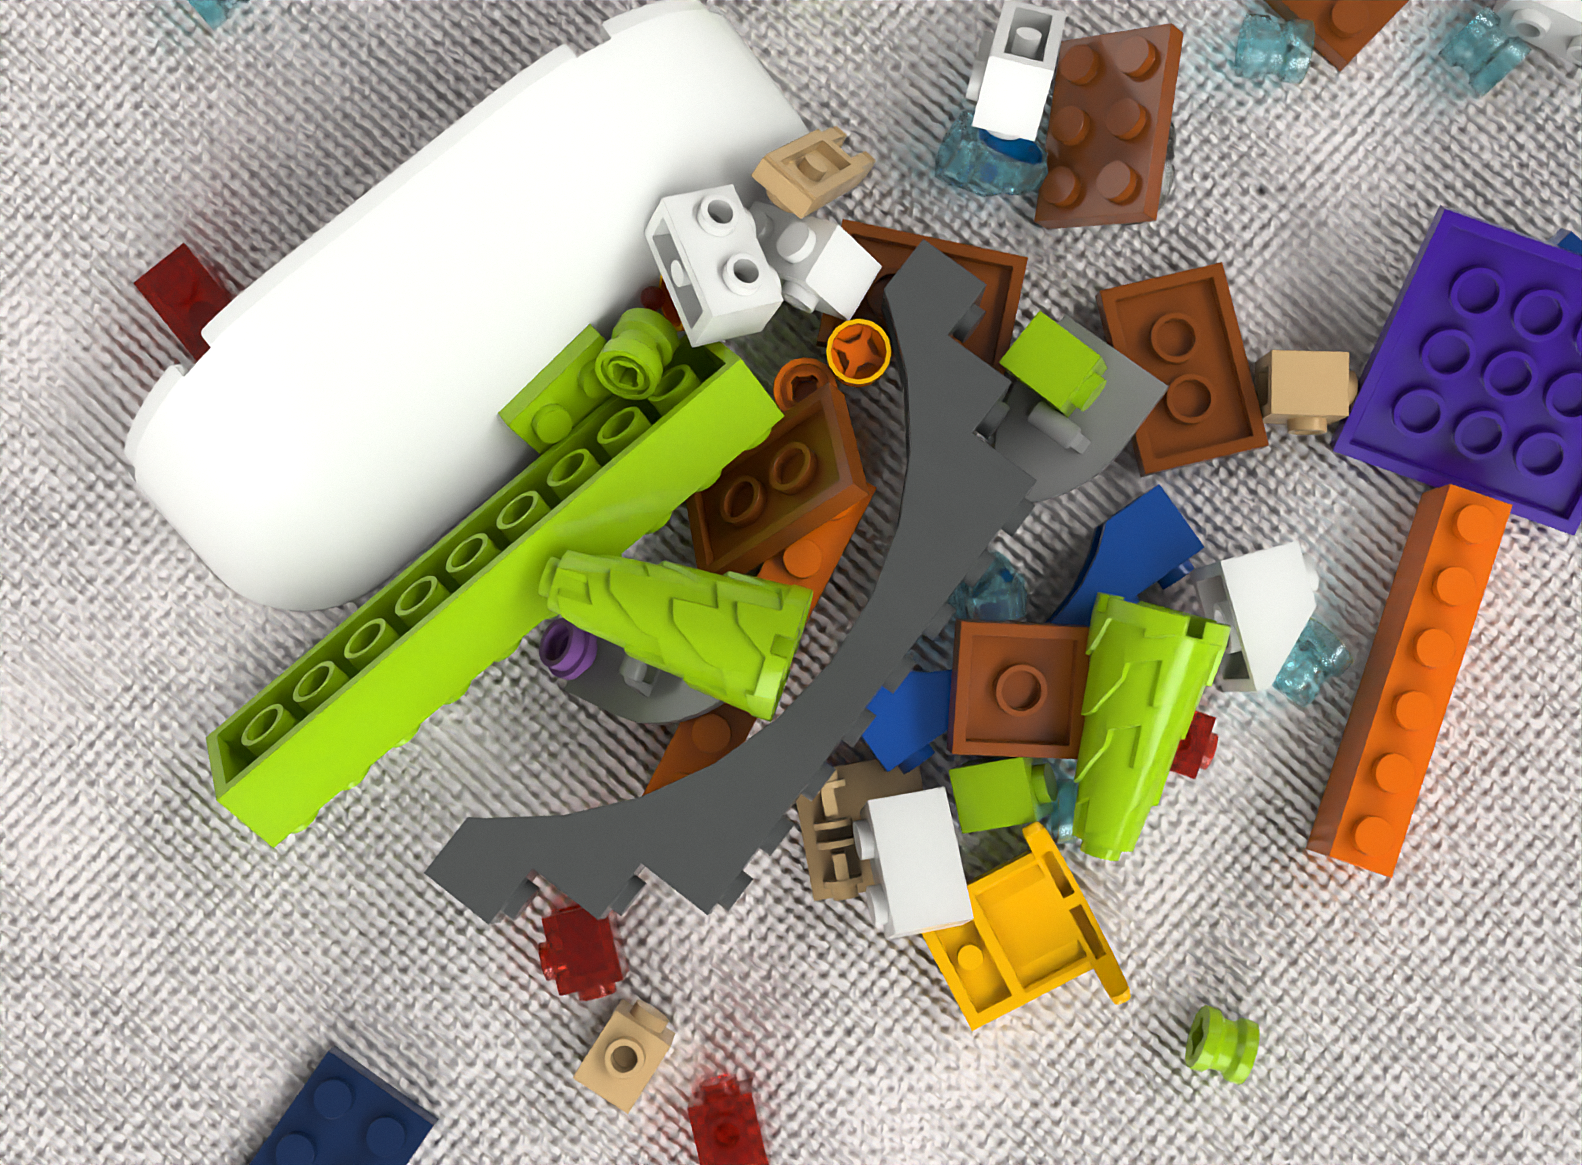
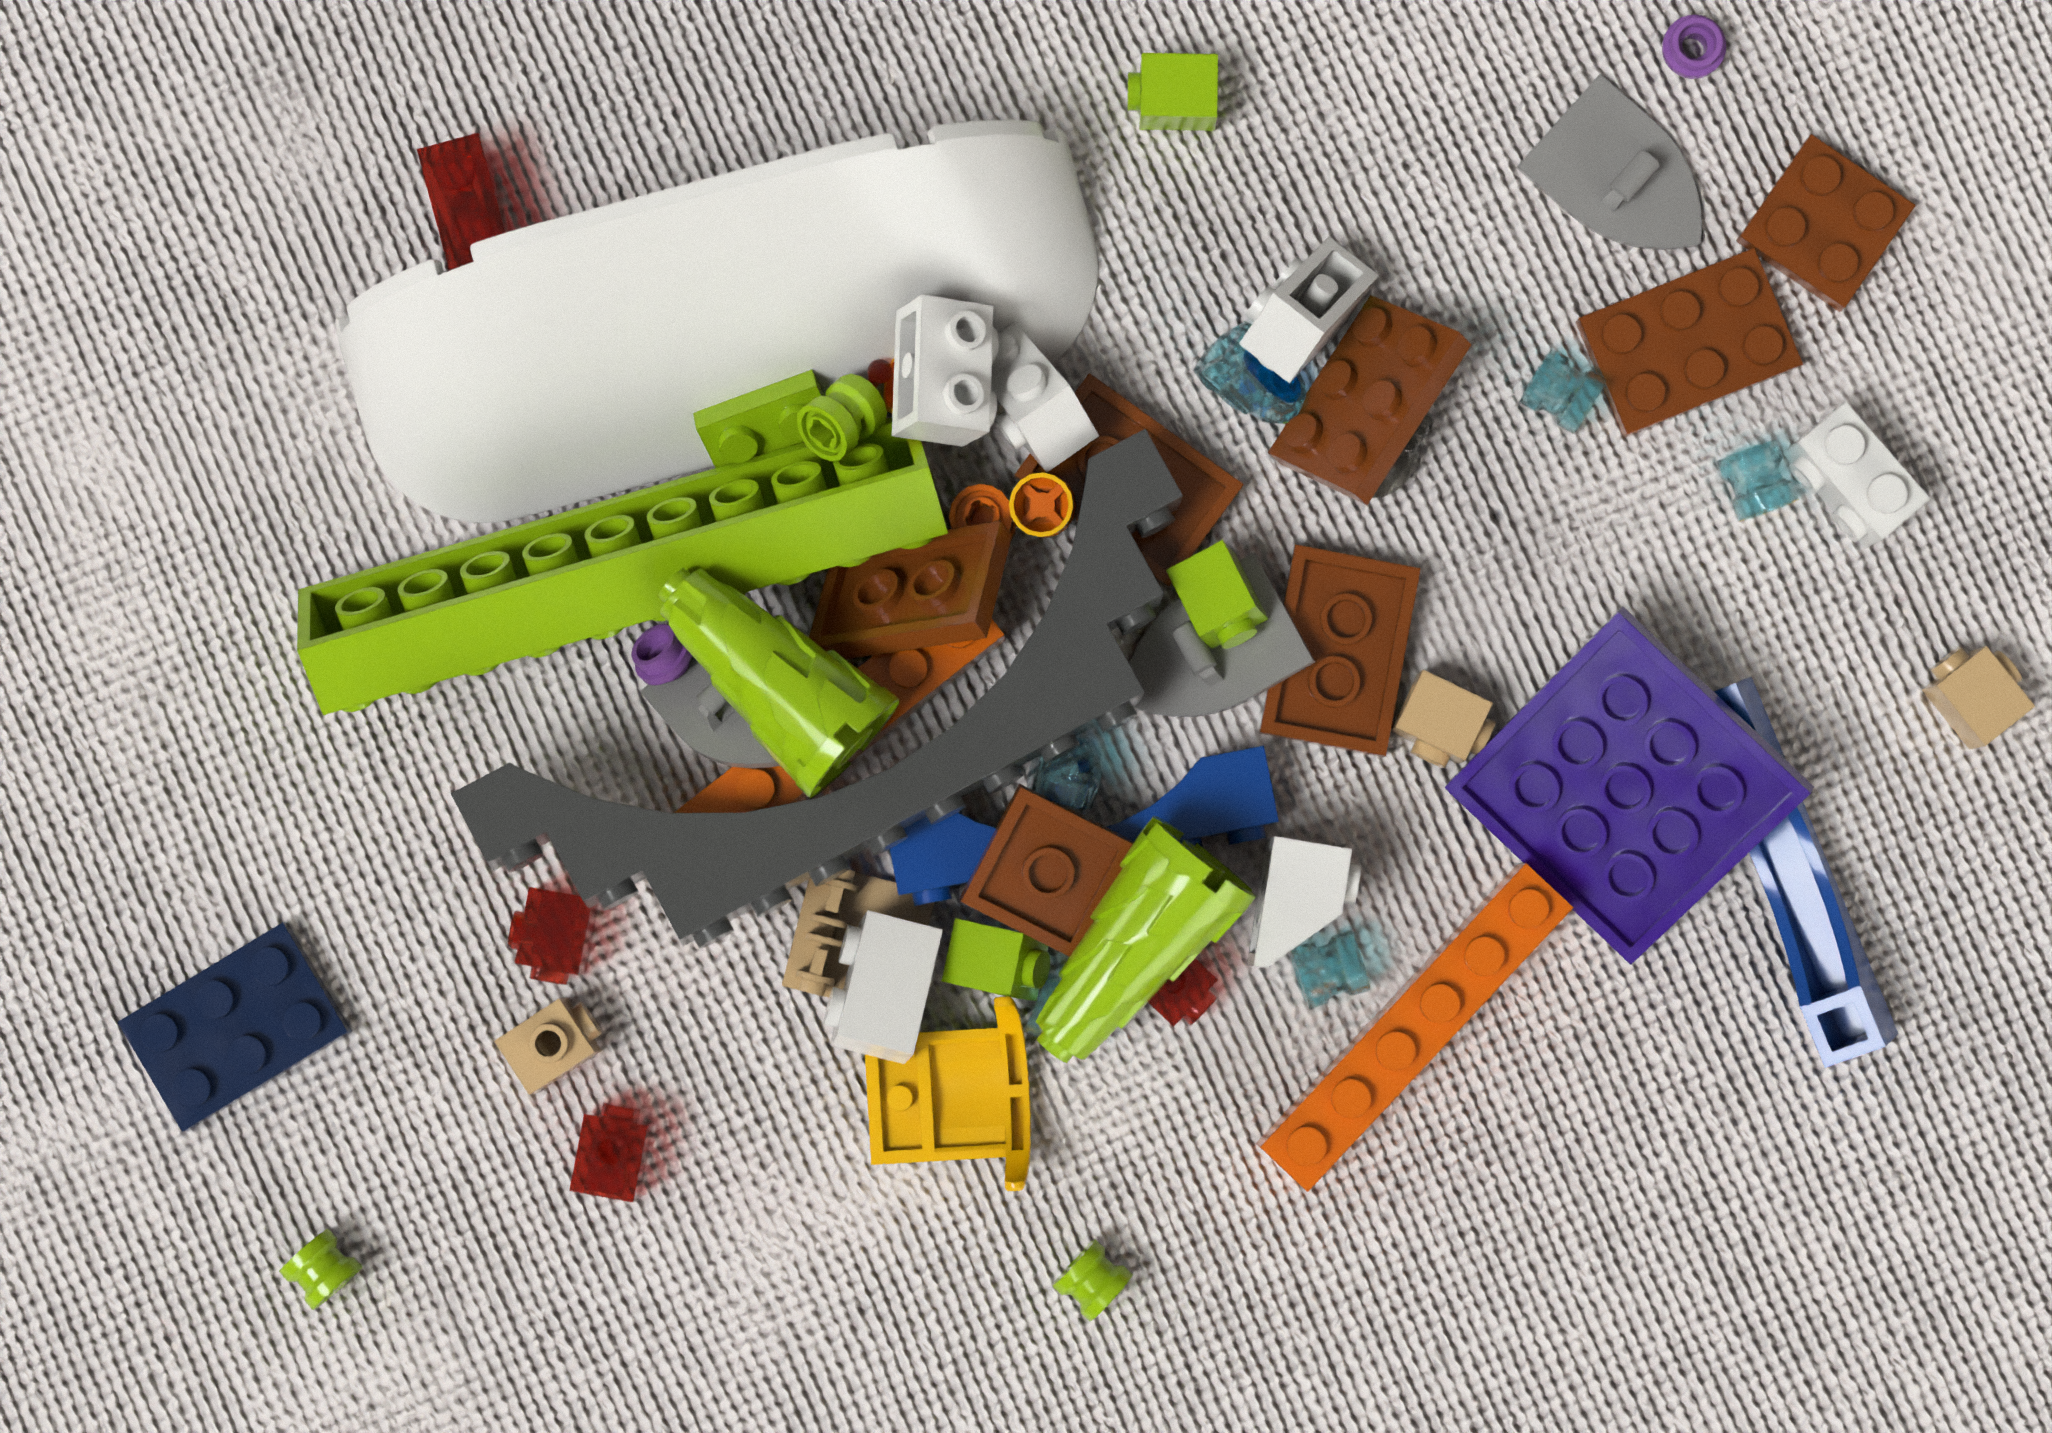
camera: 25 degrees right, 0 degrees up
tan hinge [751,126,876,219] -> none

